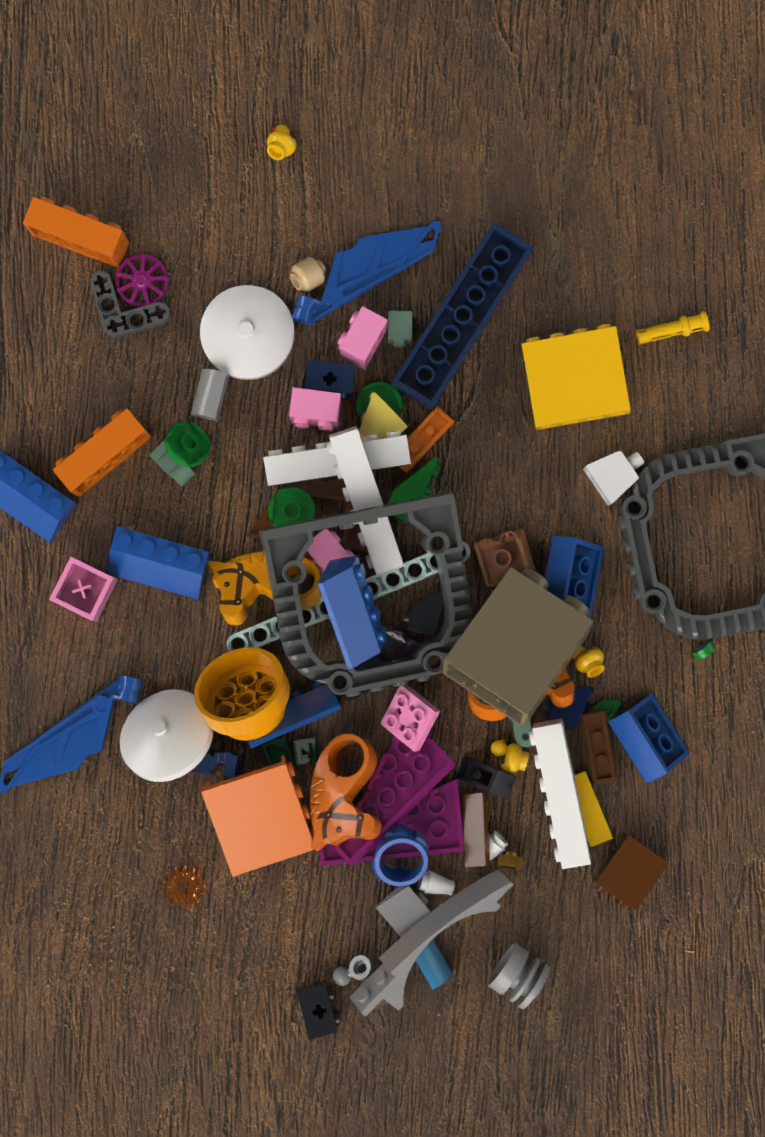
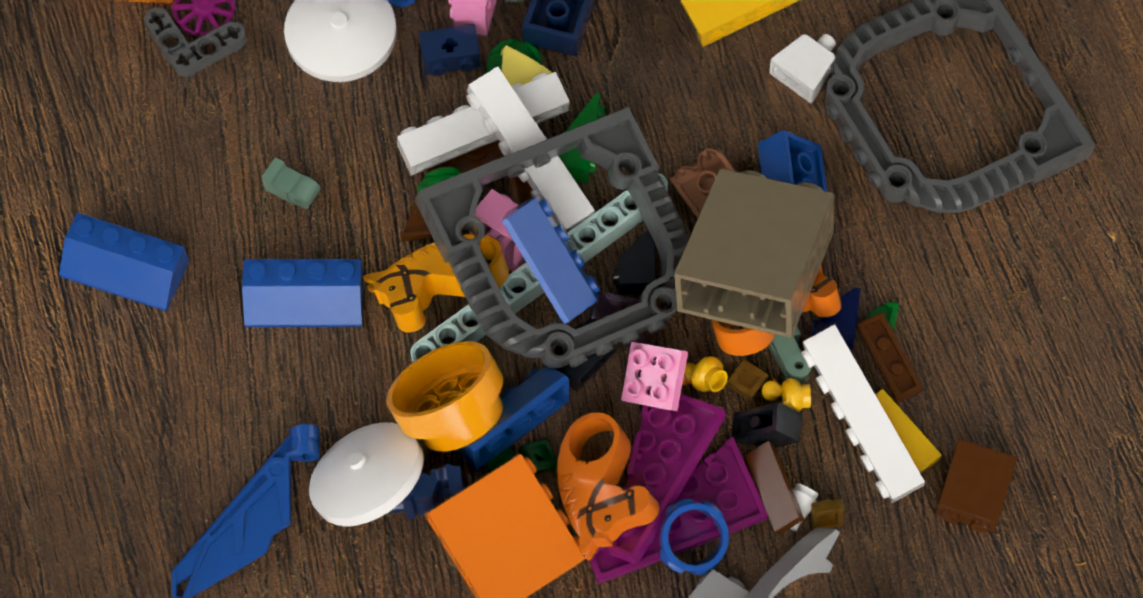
camera: 15 degrees left, 20 degrees down
bright pink brick [49,557,118,622] -> none
orange brick [53,409,152,497] -> none
green tile [164,421,211,467] -> none
light grey brick [190,369,229,422] -> none
bright pink brick [289,387,342,432] -> none
orange tile [398,406,455,474] -> none
white cone [418,870,455,895] -> none
yellow animal [570,645,604,678] -> none
blue slope [608,693,690,783] -> none
green tile [692,639,716,661] -> none
none -> yellow animal [682,356,728,392]
none -> pearl gold plate [727,359,769,402]

